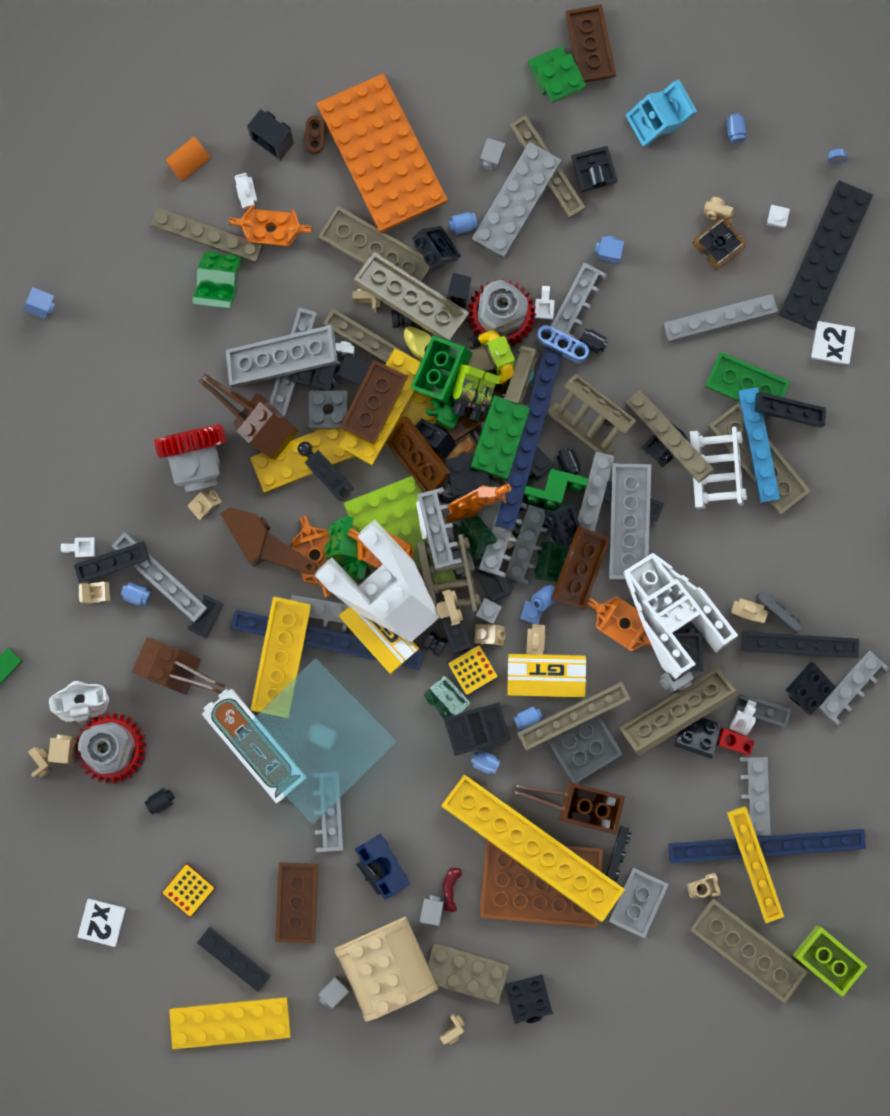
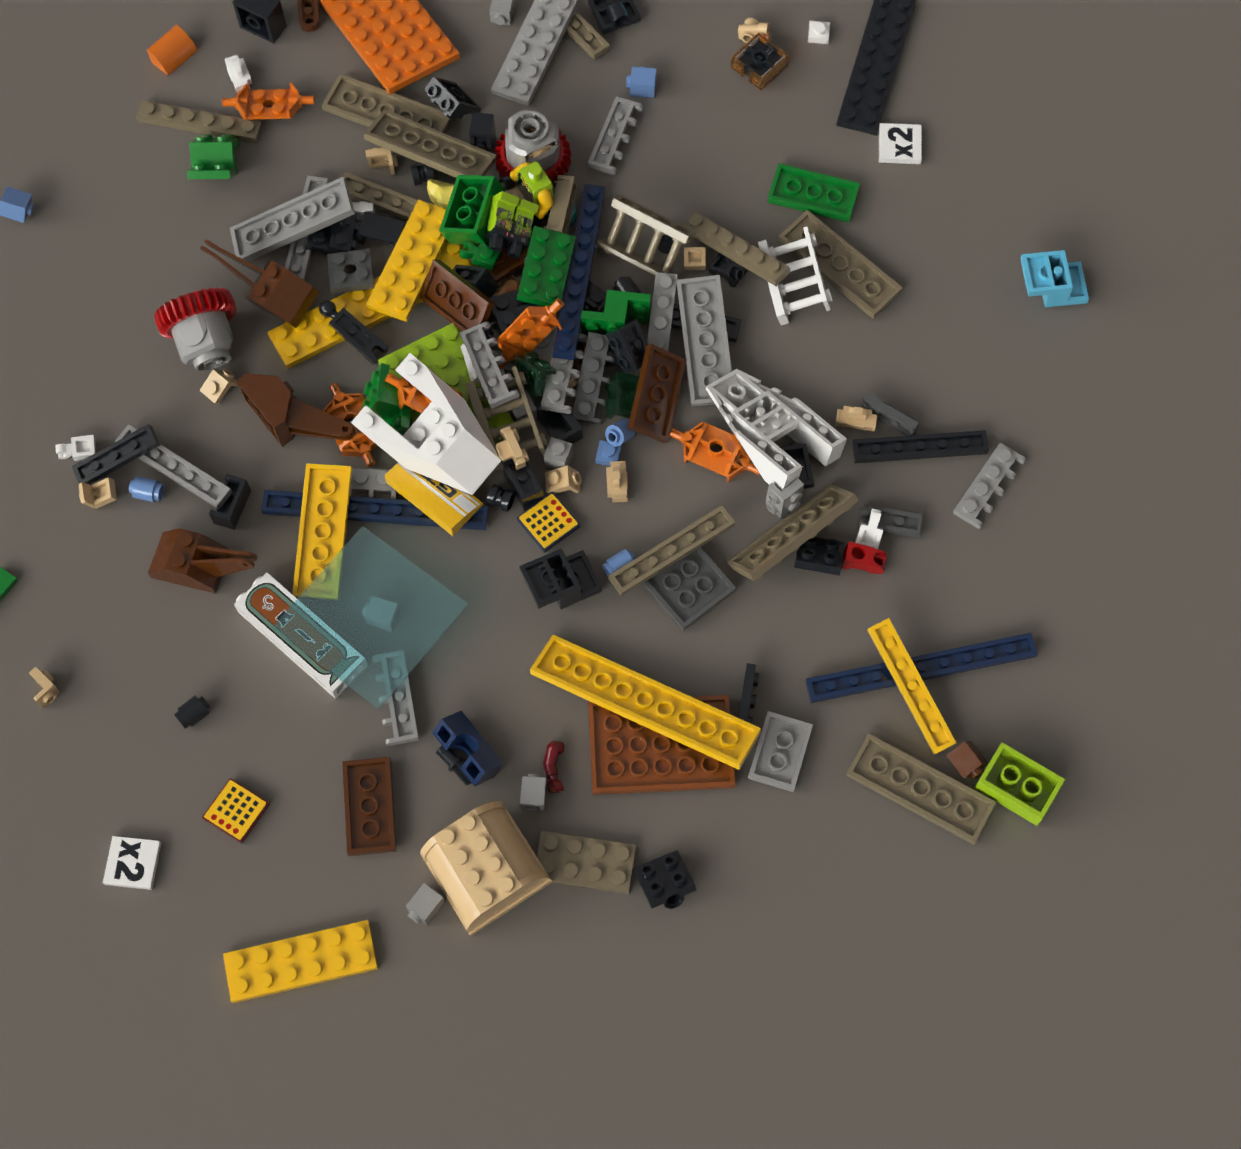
camera: 10 degrees left, 15 degrees down
tan brick [48,735,78,764] -> none
white piece [49,681,109,724] -> none
light grey piece [75,712,148,784] -> none
black plate [197,927,271,992] -> none
reddish brown plate [340,360,408,445] -> none
bracket [424,675,471,718] -> none
tan bracket [440,1013,465,1045] -> none
medium blue brick [449,212,477,235] -> none
medium blue brick [471,750,500,775] -> none
yellow slope [507,654,586,697] -> none
reddish brown slope [513,782,625,835] -> none
white plate [534,286,555,320] -> none
light blue beam [537,325,589,364] -> none
black brick [579,329,608,354] -> none
light grey plate [663,294,778,342] -> none
tan plate [687,873,720,898] -> none
dark azure plate [738,387,780,503] -> none
light grey hinge [740,757,771,836] -> none
black plate [754,392,826,428] -> none
black plate [786,662,836,716] -> none
none -> tan plate [684,247,706,270]
none -> reddish brown brick [946,741,988,779]

